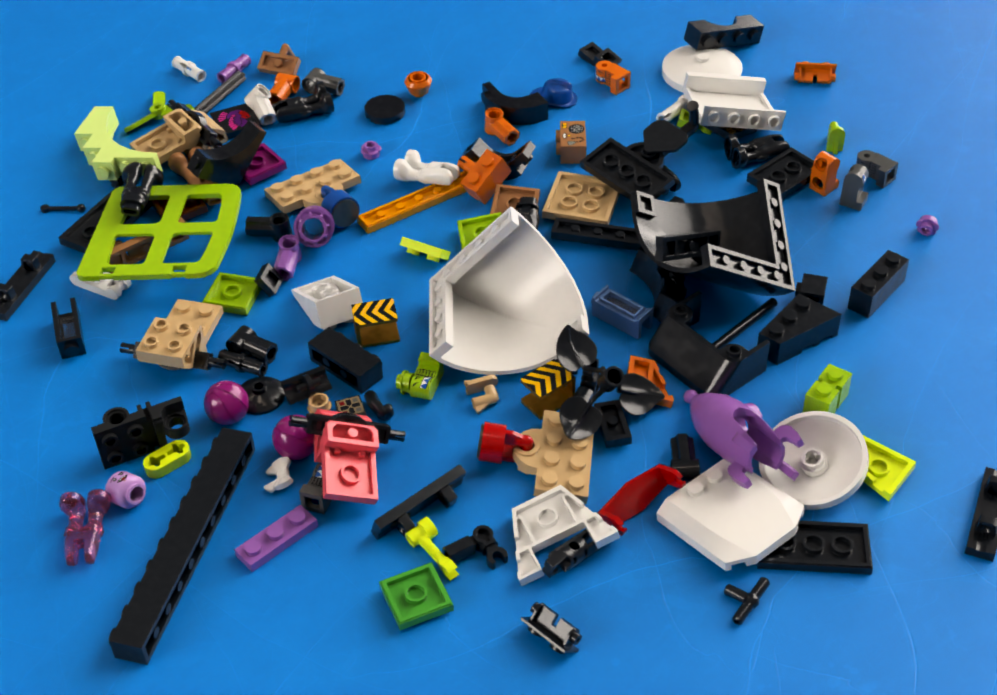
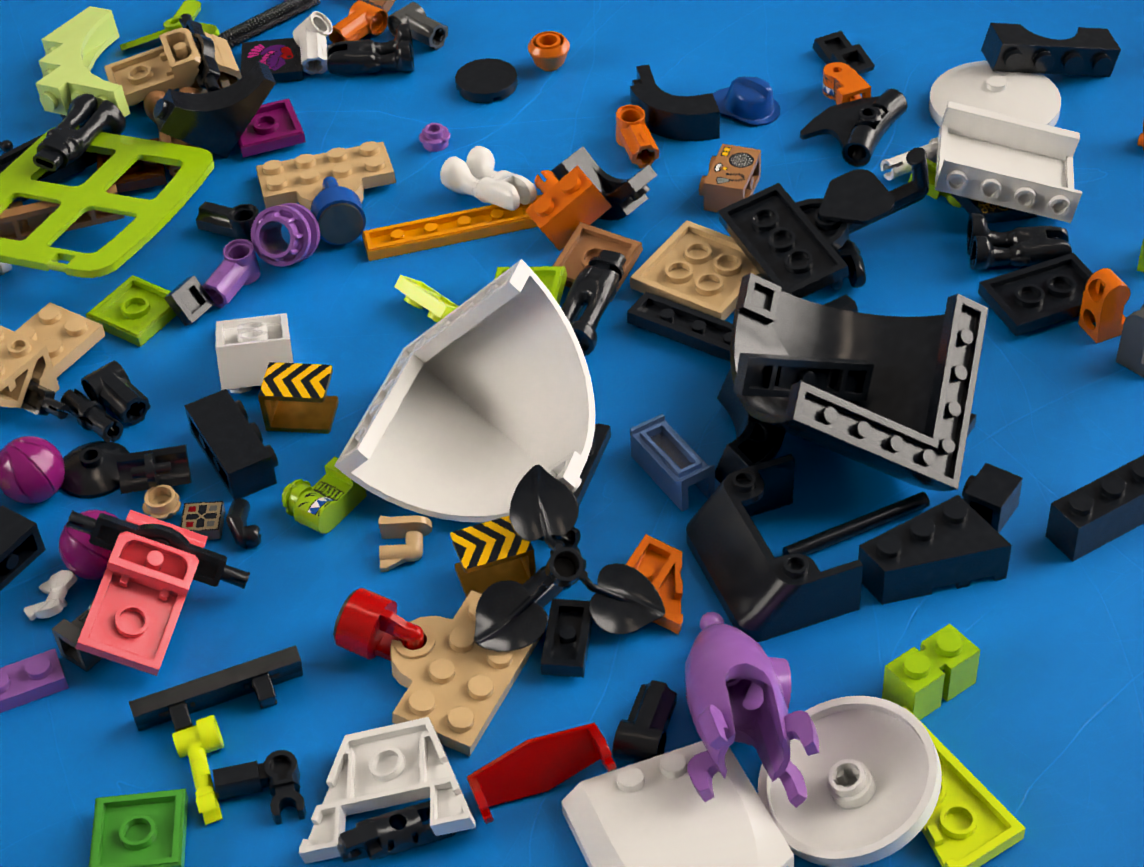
camera: 20 degrees right, 0 degrees up
none -> black pin [800,88,908,167]

